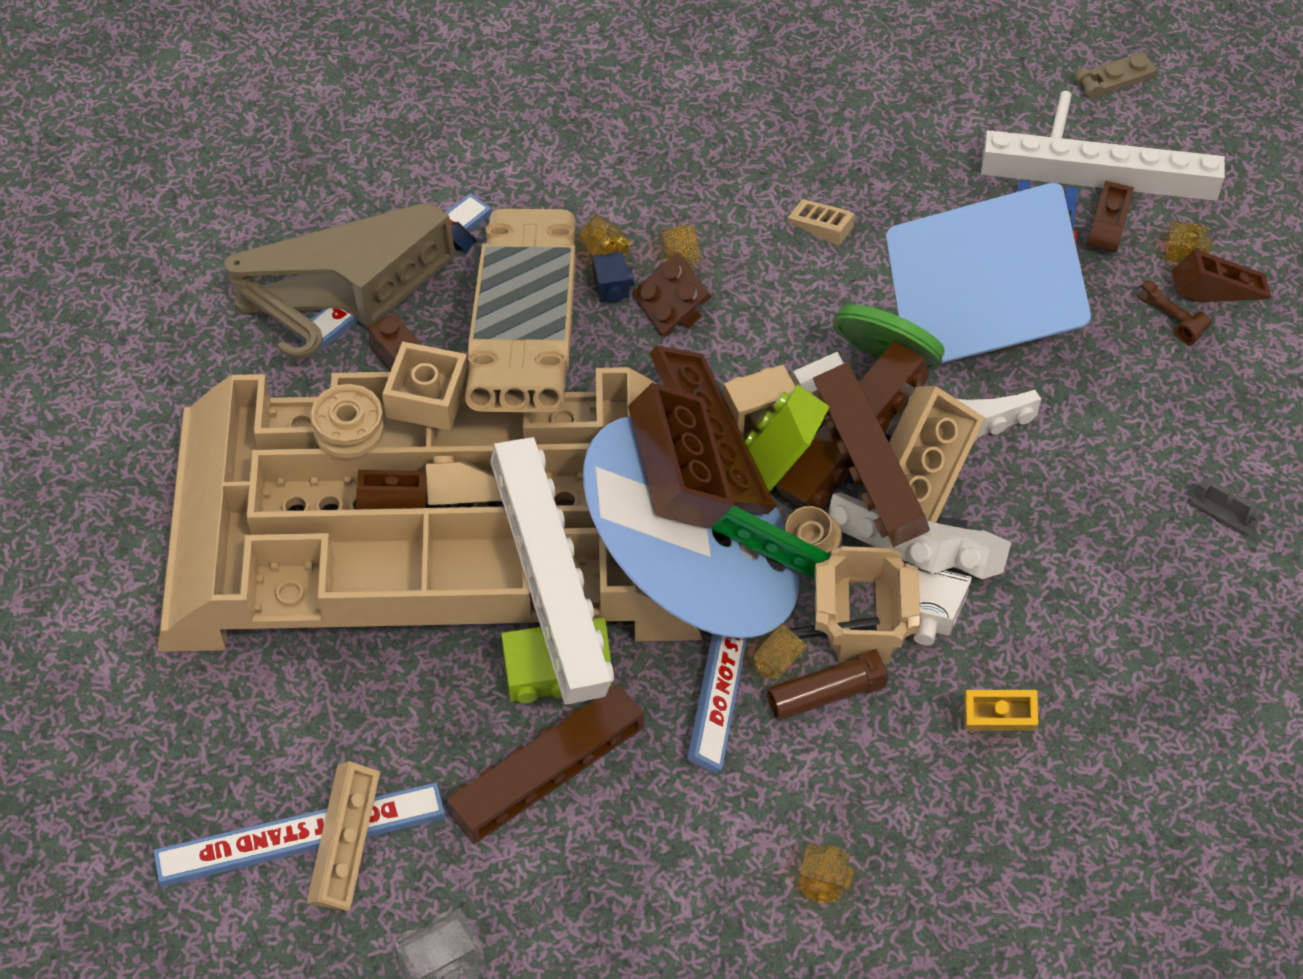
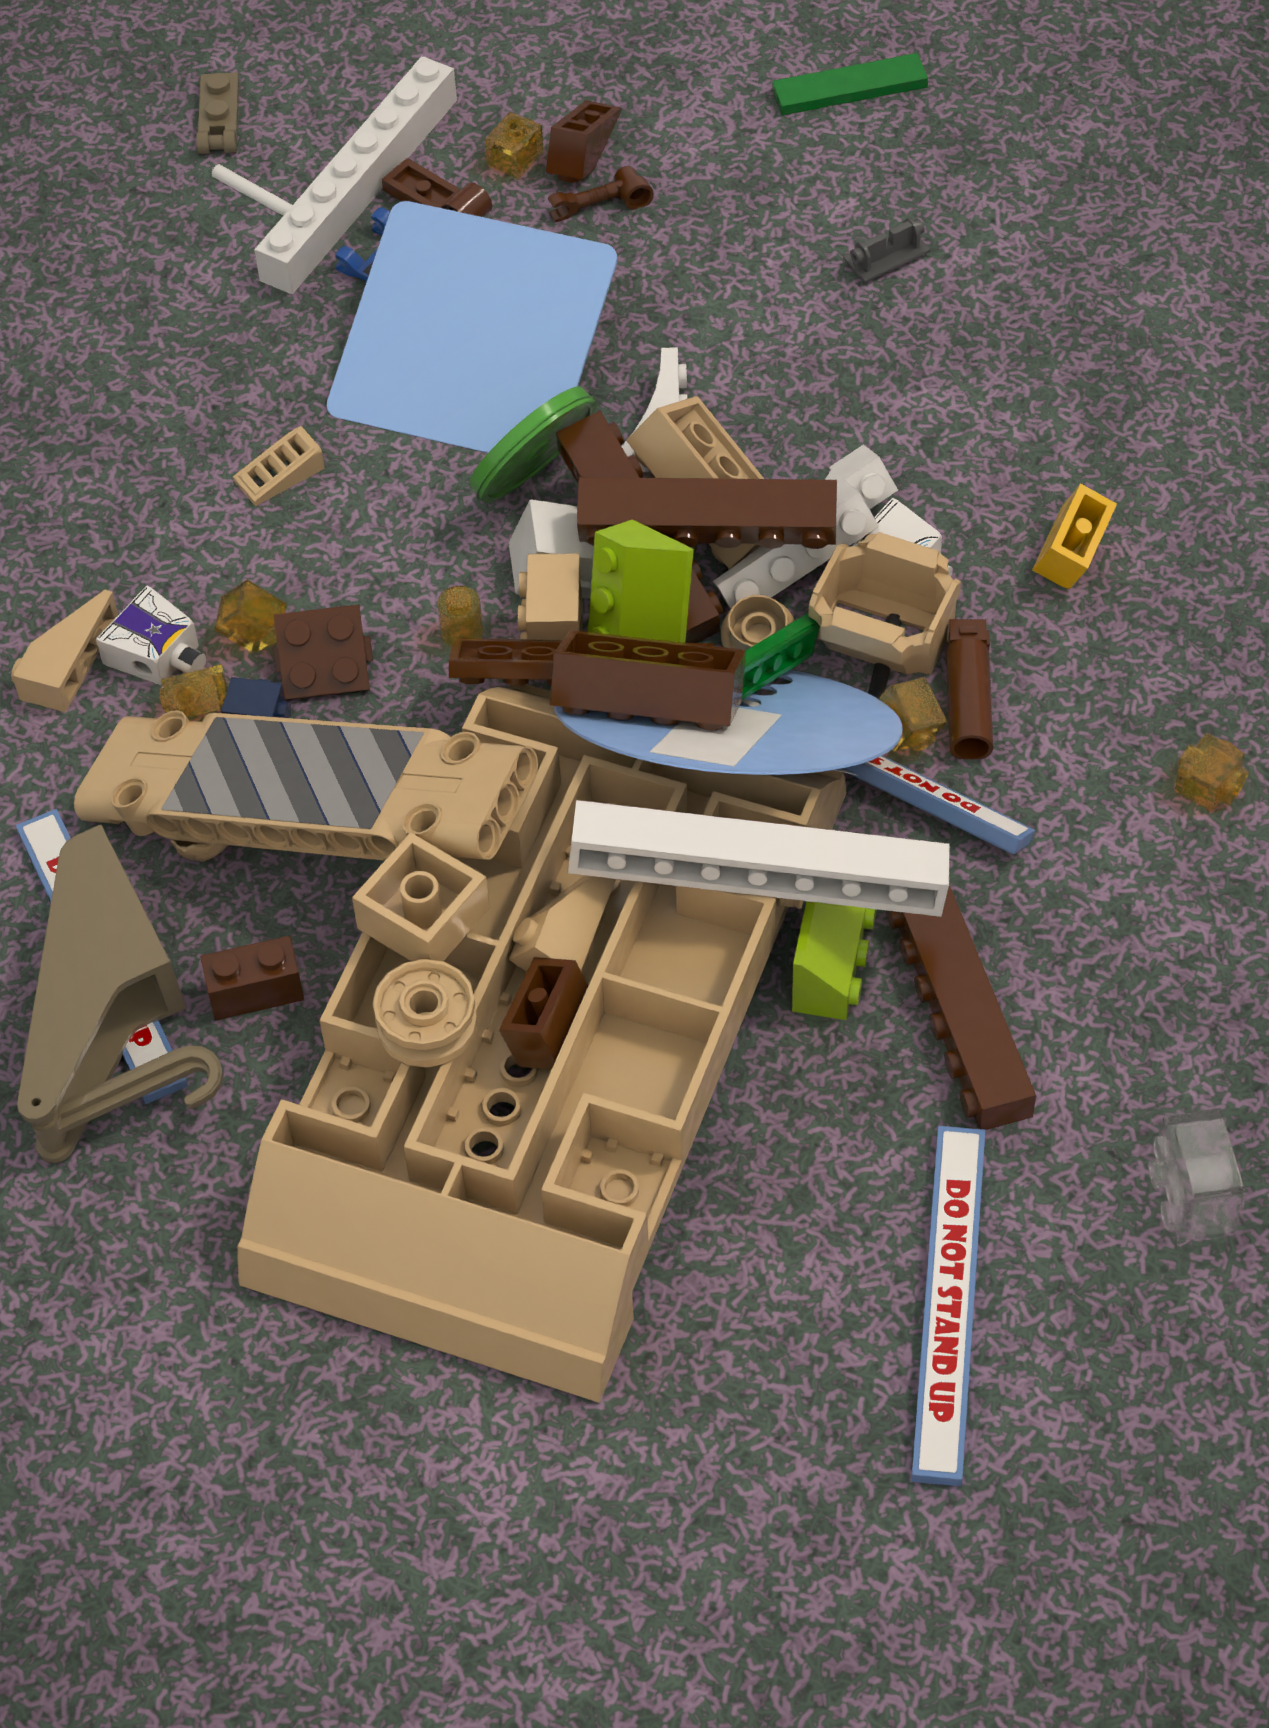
camera: 65 degrees left, 0 degrees up
tan slope [307,761,380,911] -> none
none -> tan slope [11,590,118,712]
none -> white torso [96,586,206,685]
none -> clear yellow brick [437,586,483,647]

